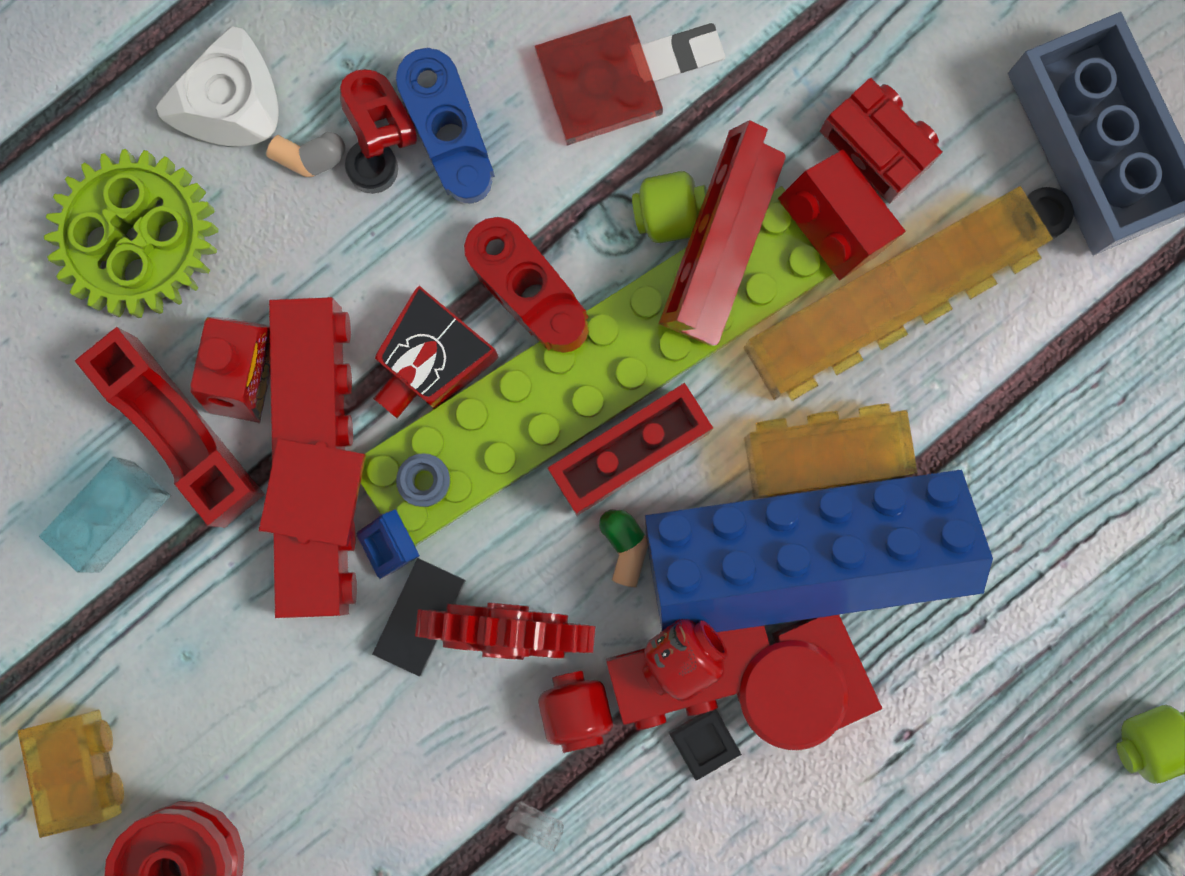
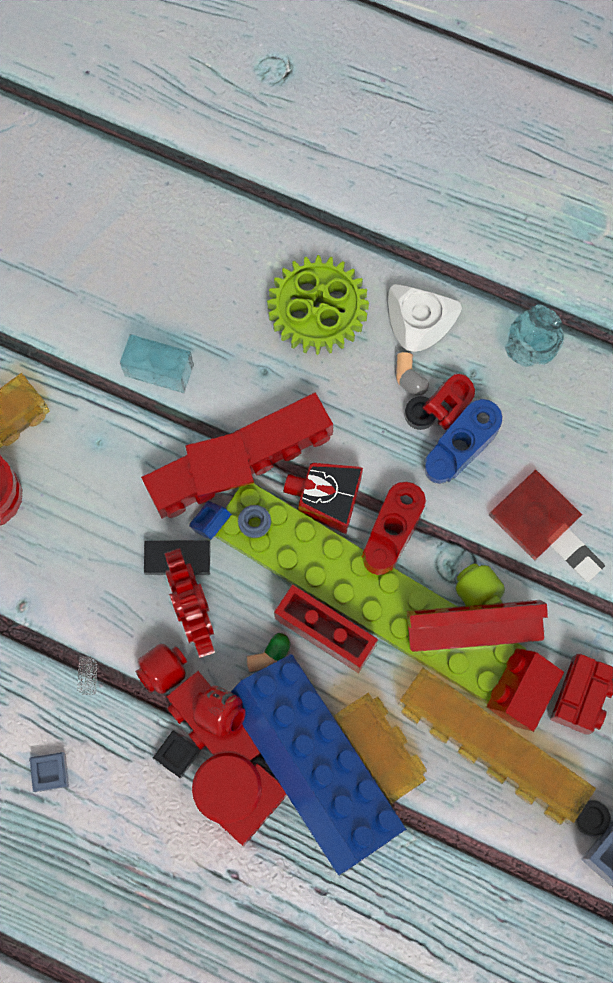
camera: 65 degrees right, 10 degrees down
red arch [75,327,265,528] -> none
red torso [190,317,271,423] -> none

